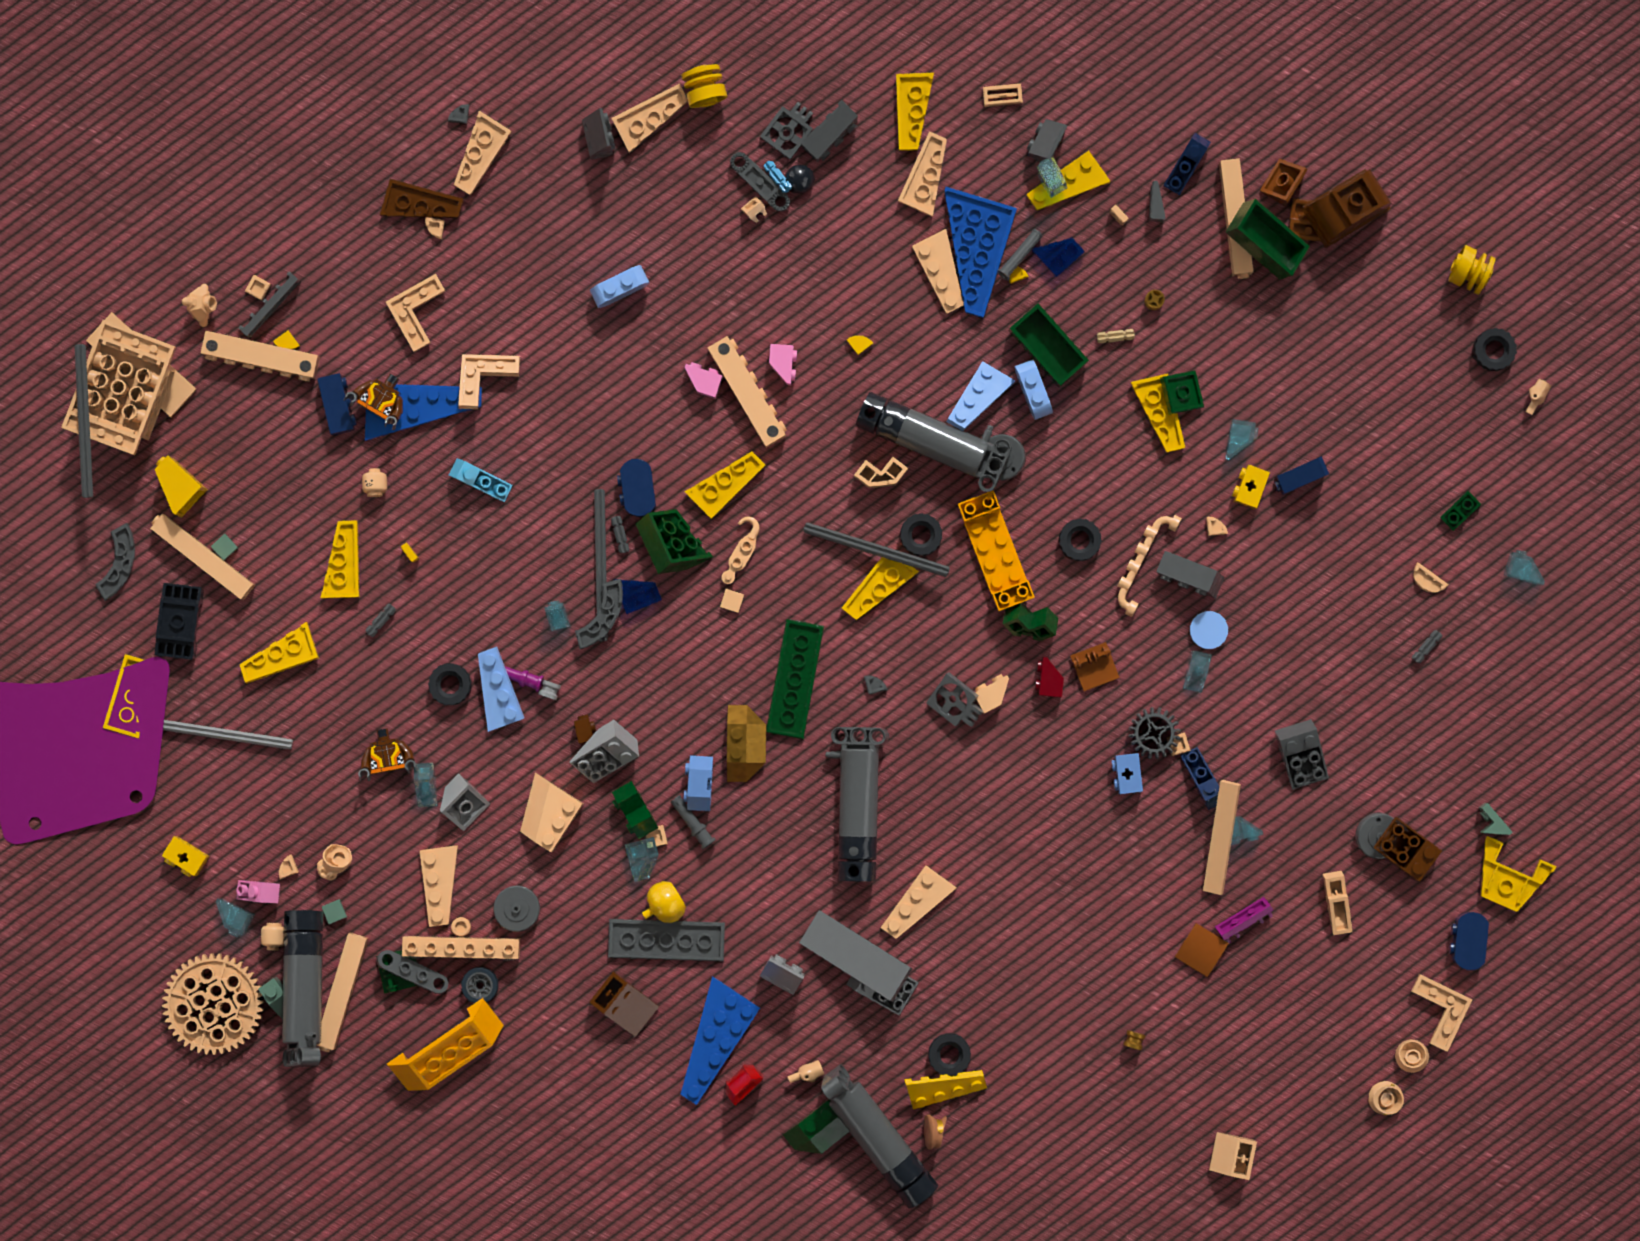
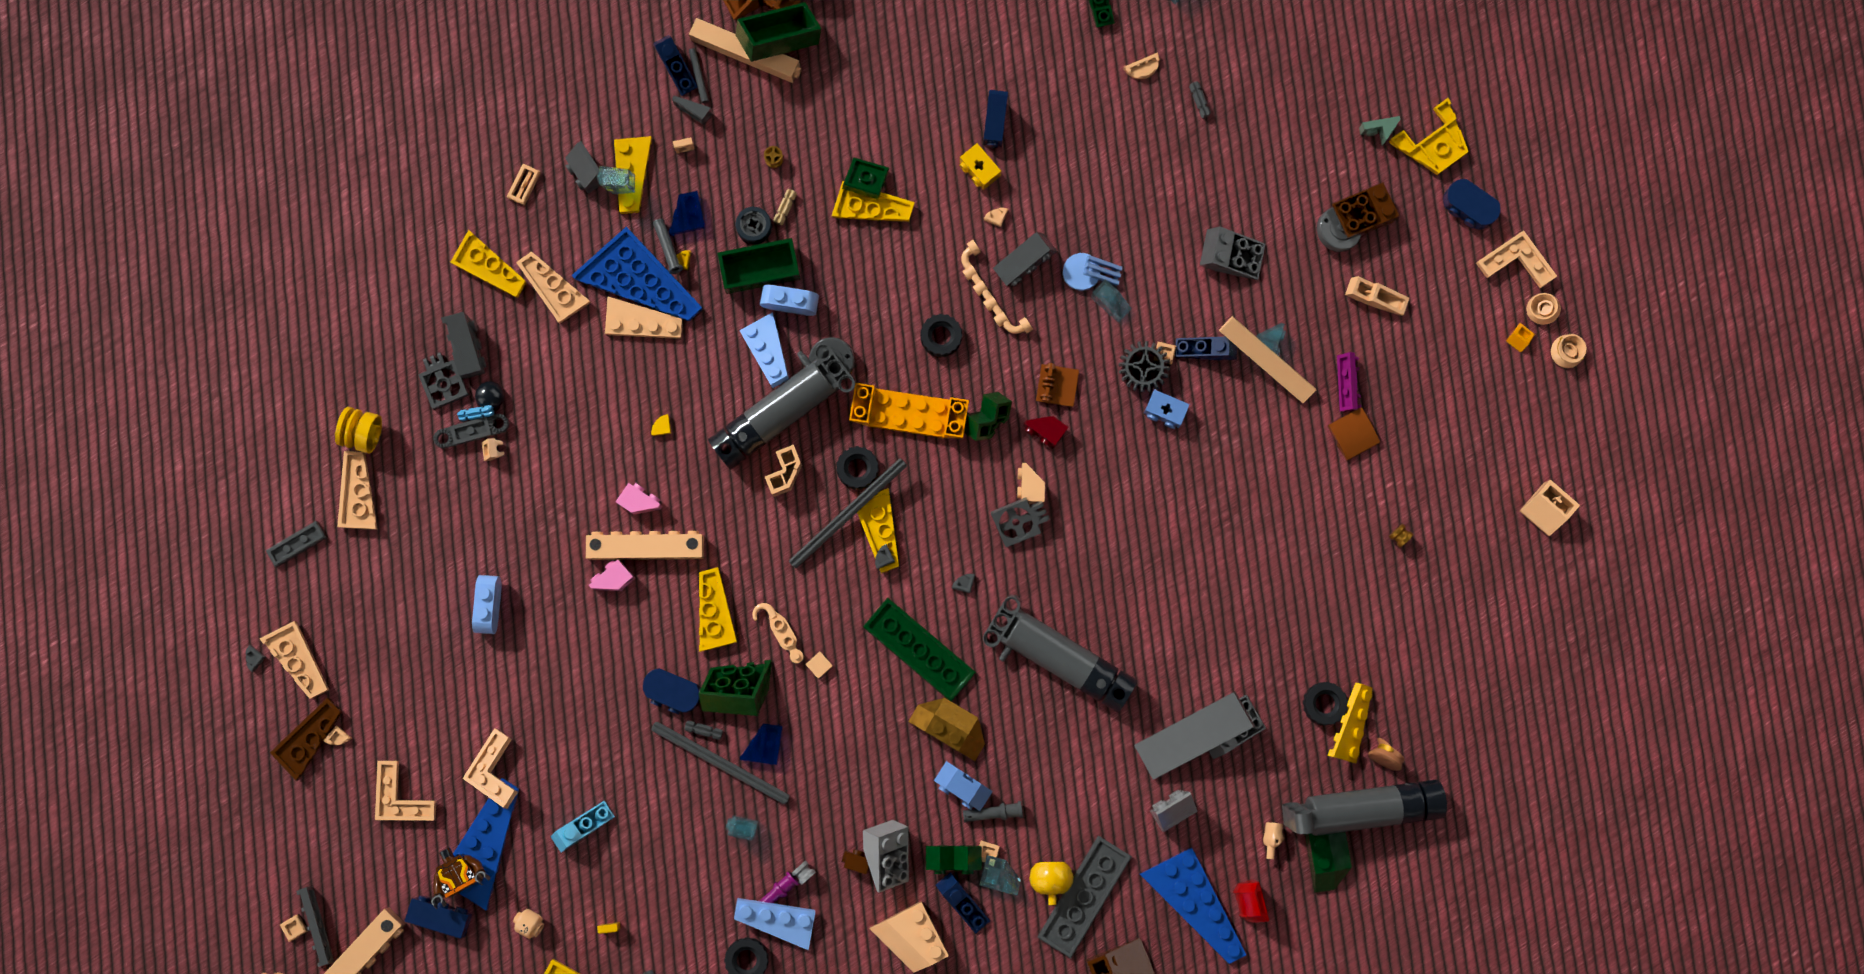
camera: 60 degrees left, 5 degrees down
yellow tile [273,330,300,349] -> none
dark grey tile [575,579,623,650] -> none
dark grey slope [582,108,616,160] -> none
light nougat wing [881,865,957,939] -> none
clear light blue slope [1226,419,1258,459] -> none
none -> dark grey tile [266,521,327,567]
none -> dark grey piece [688,48,709,103]
none -> wheel [735,206,772,245]
none -> dark grey tile [875,544,895,570]
none -> dark blue slope [936,872,990,934]
none -> medium blue tile [1083,256,1122,286]
none -> light orange slope [1506,323,1535,352]

